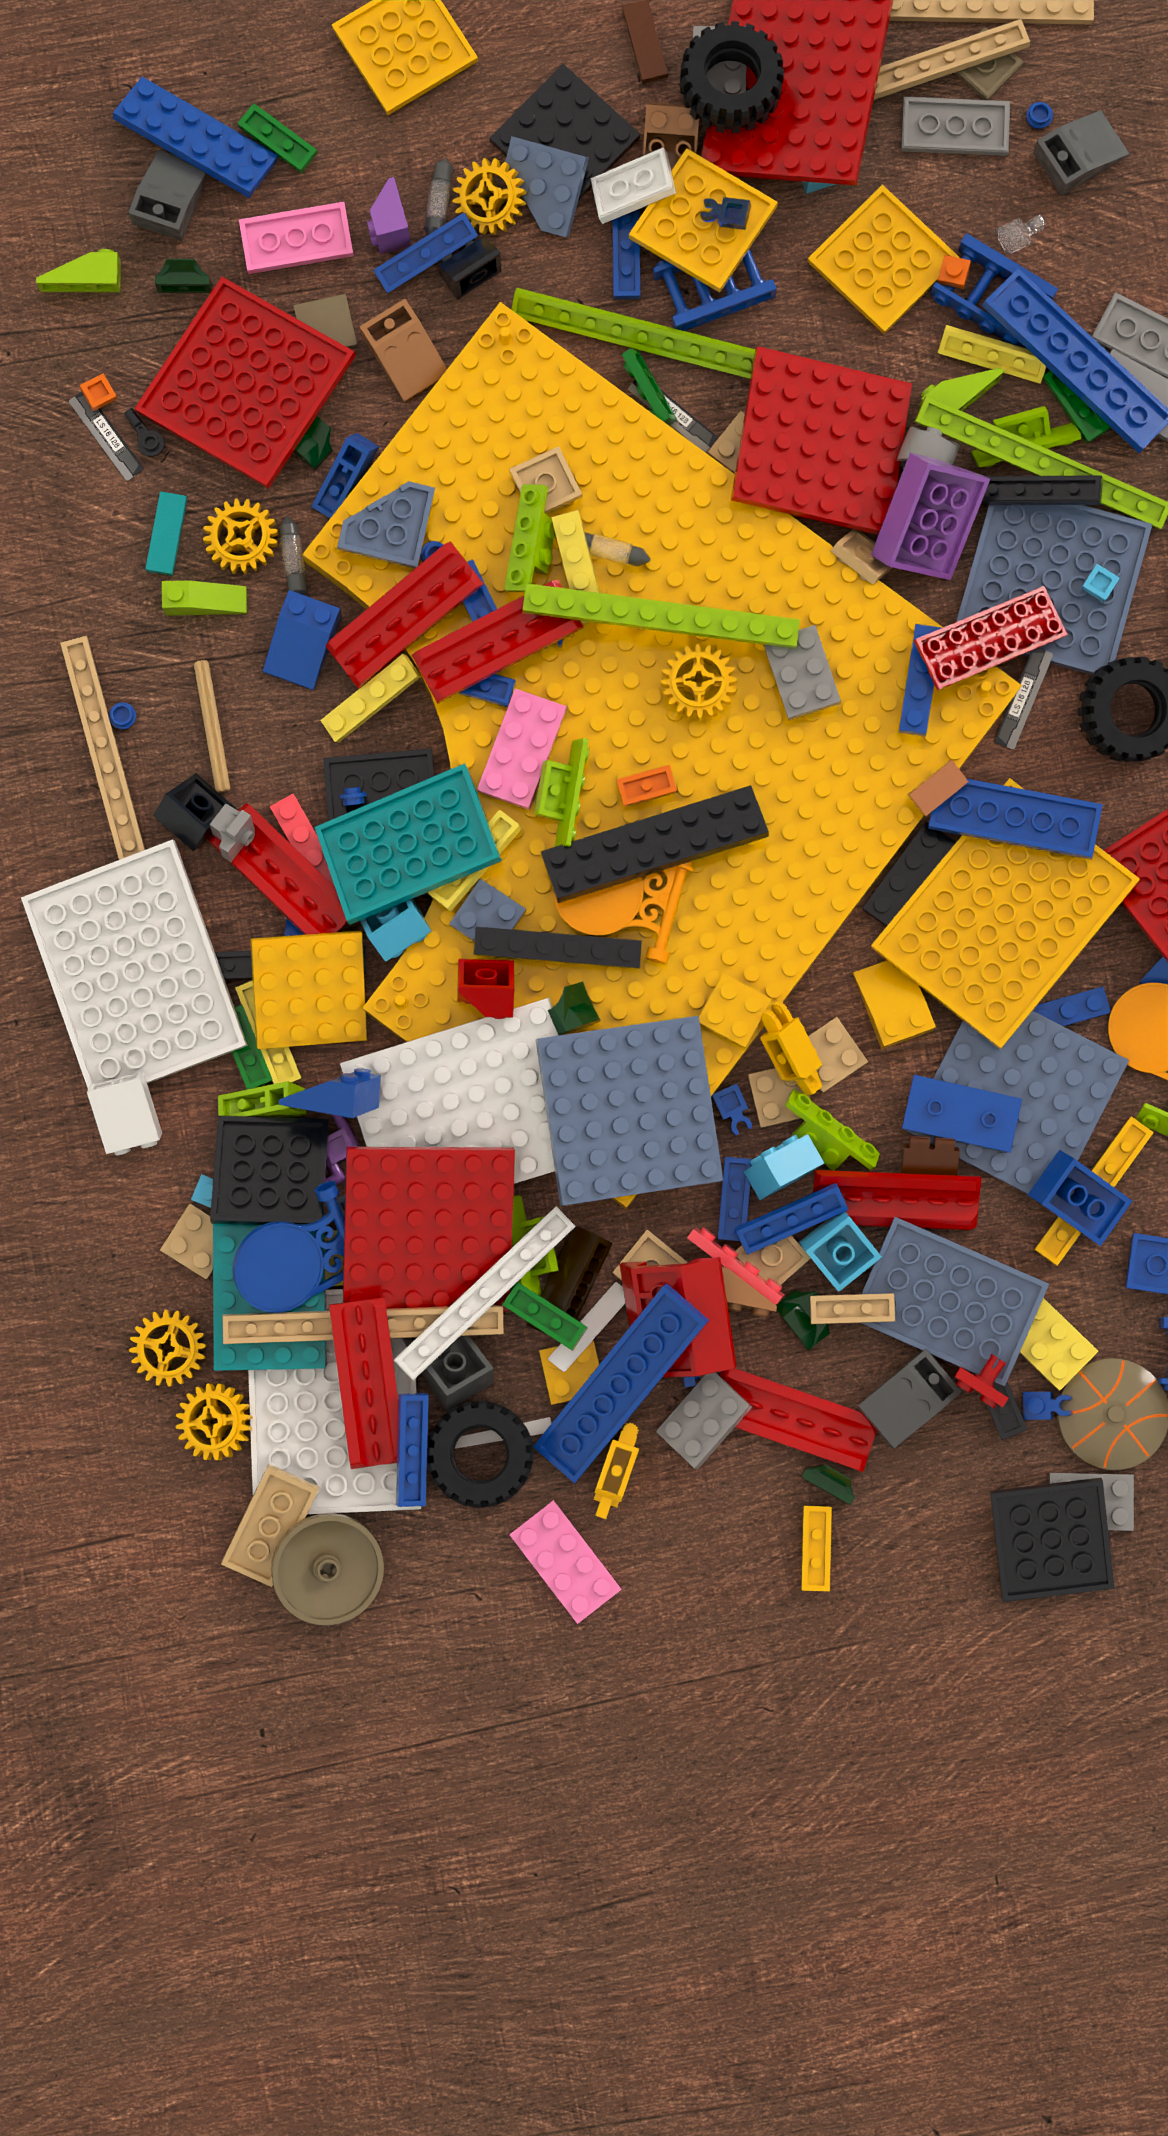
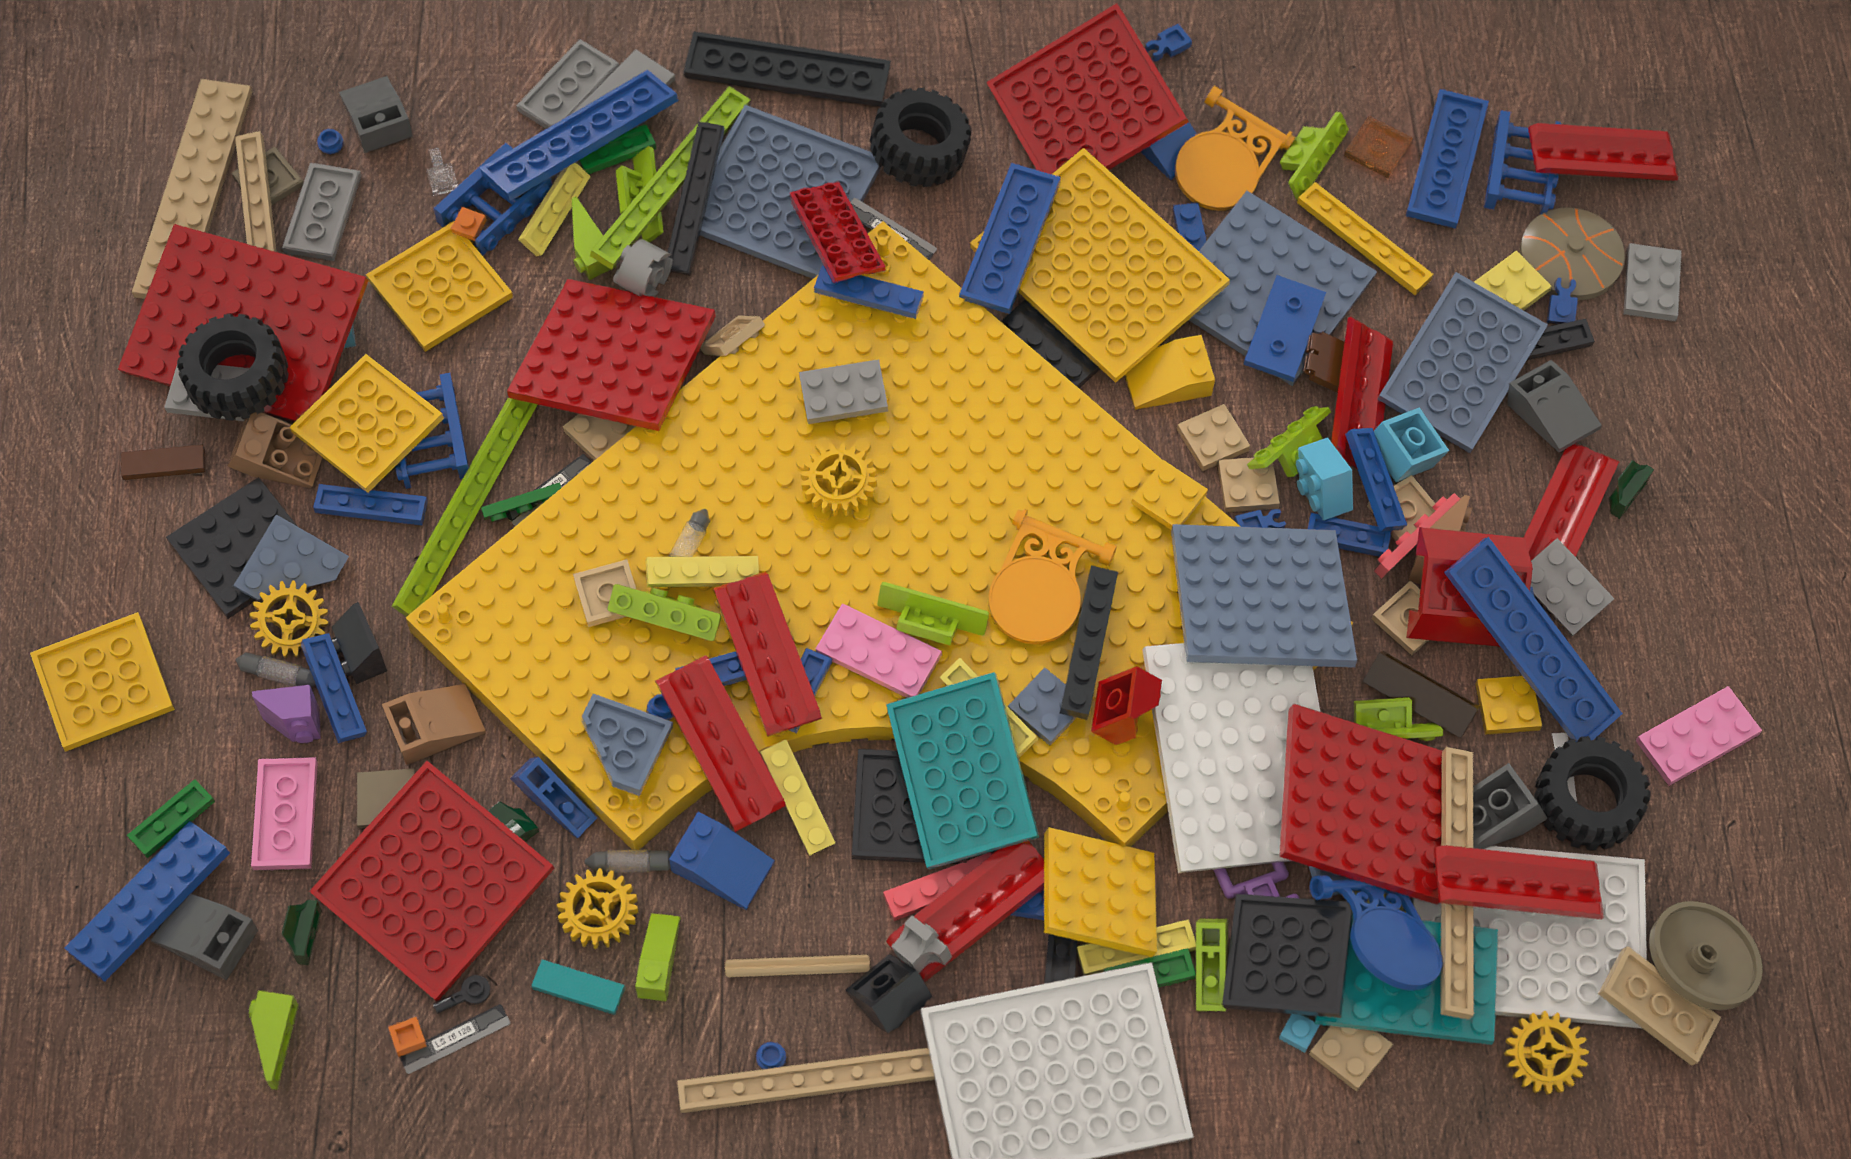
camera: 85 degrees left, 20 degrees down
white brick [87,1072,162,1155] -> none
yellow gear [129,1310,207,1387] -> none
blue slope [279,1068,381,1118] -> none
blue plate [339,787,367,805] -> none
medium azure brick [360,899,431,962] -> none
white tile [394,1206,575,1381] -> none
blue plate [396,1393,429,1507] -> none
green plate [502,1282,588,1351] -> none
lime plate [522,583,800,649] -> none
black plate [541,785,769,903] -> none
dark green slope [548,982,601,1035] -> none
white sticker [548,1282,625,1372] -> none
white tile [590,147,676,224] -> none
yellow hinge [593,1423,639,1519] -> none
orange plate [616,765,677,808] -> none
clear blue plate [700,197,751,230] -> none
yellow hinge [760,1001,822,1095] -> none
dark green slope [776,1290,830,1351] -> none
yellow plate [801,1506,832,1591] -> none
tan plate [810,1293,895,1324] -> none
medium lavender slope [871,452,990,580] -> none
nougat tile [907,760,969,816] -> none
red plate [954,1354,1009,1409] -> none
black plate [990,1478,1115,1602] -> none
blue slope [1028,1150,1132,1246] -> none
medium azure plate [1081,564,1120,603] -> none

